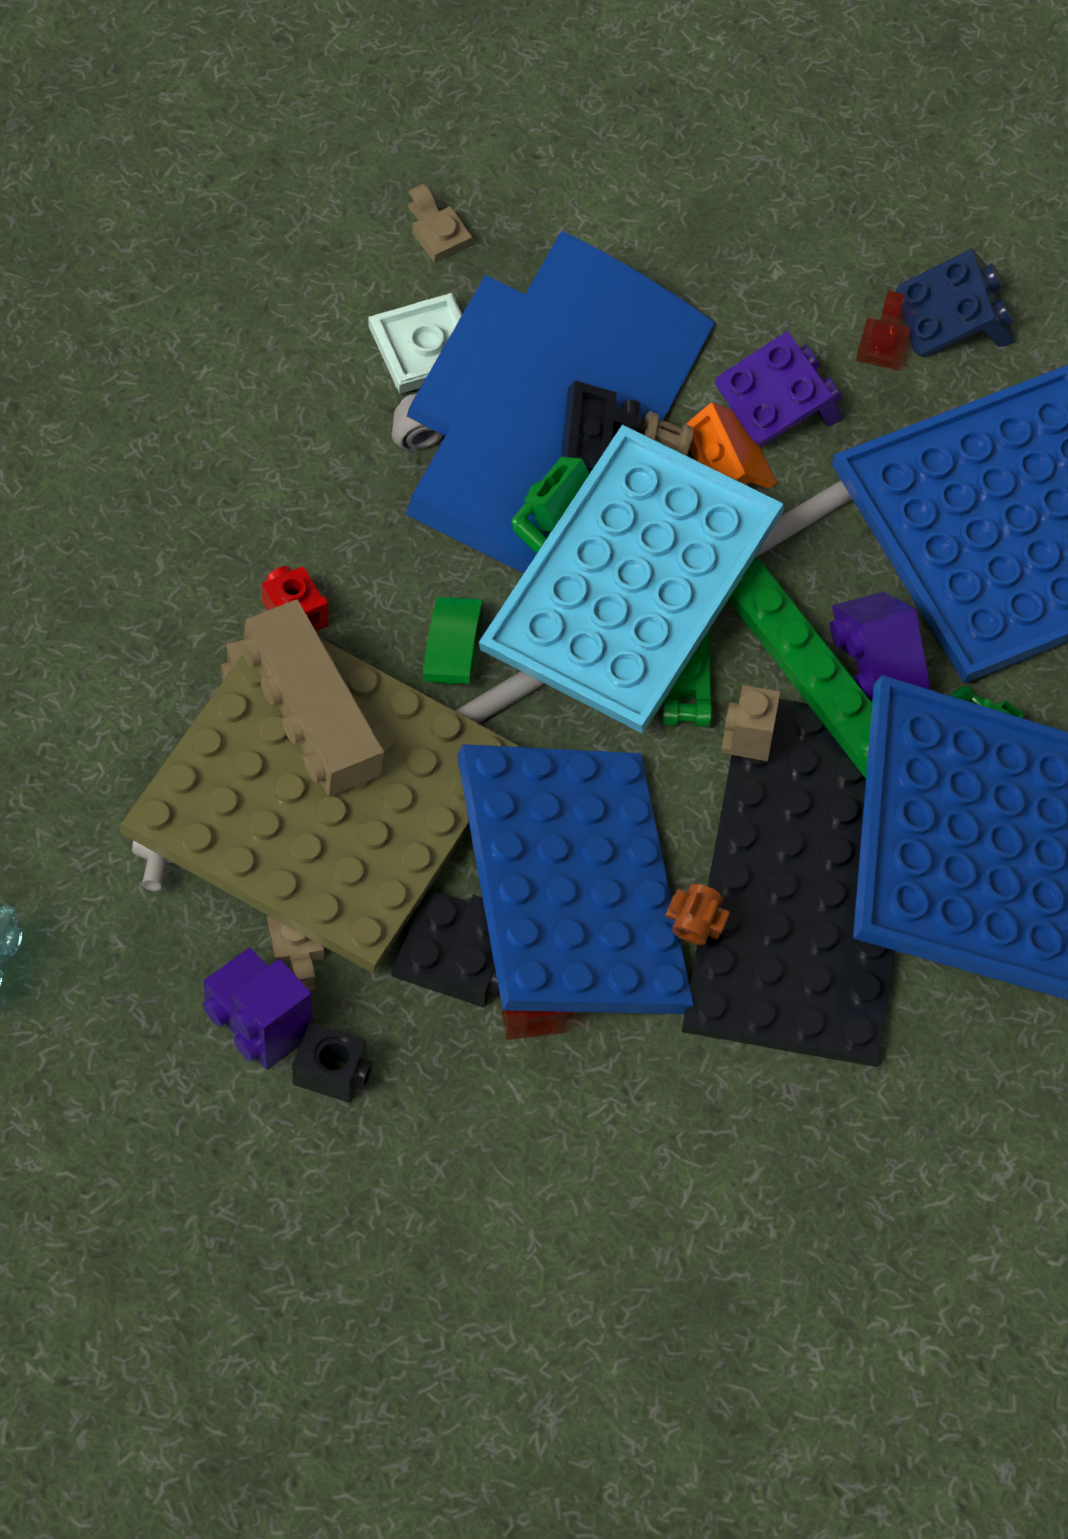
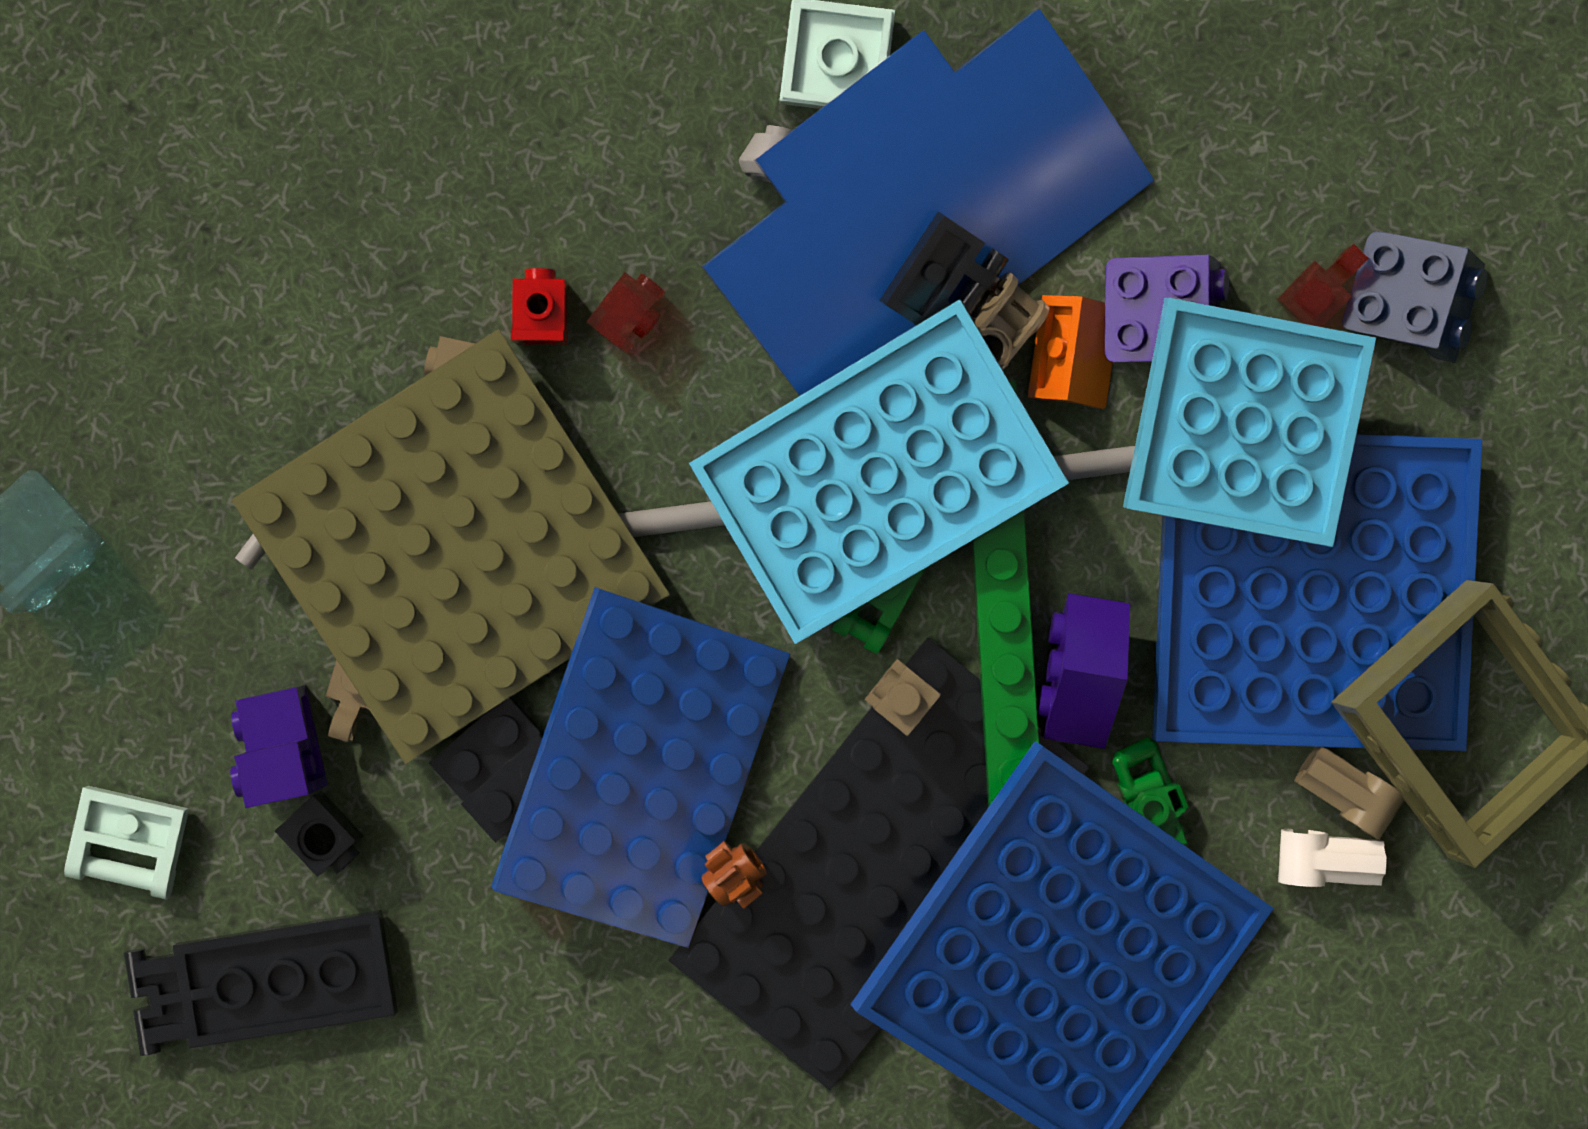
camera: 30 degrees right, 30 degrees up
dark tan brick [240,599,384,797] -> none
green slope [423,597,484,685] -> none
green piece [511,457,589,554] -> none
none -> light aqua plate [64,786,189,900]
none -> black hinge [124,910,398,1056]
none -> clear red brick [586,272,666,358]
none -> medium azure plate [1123,298,1376,547]

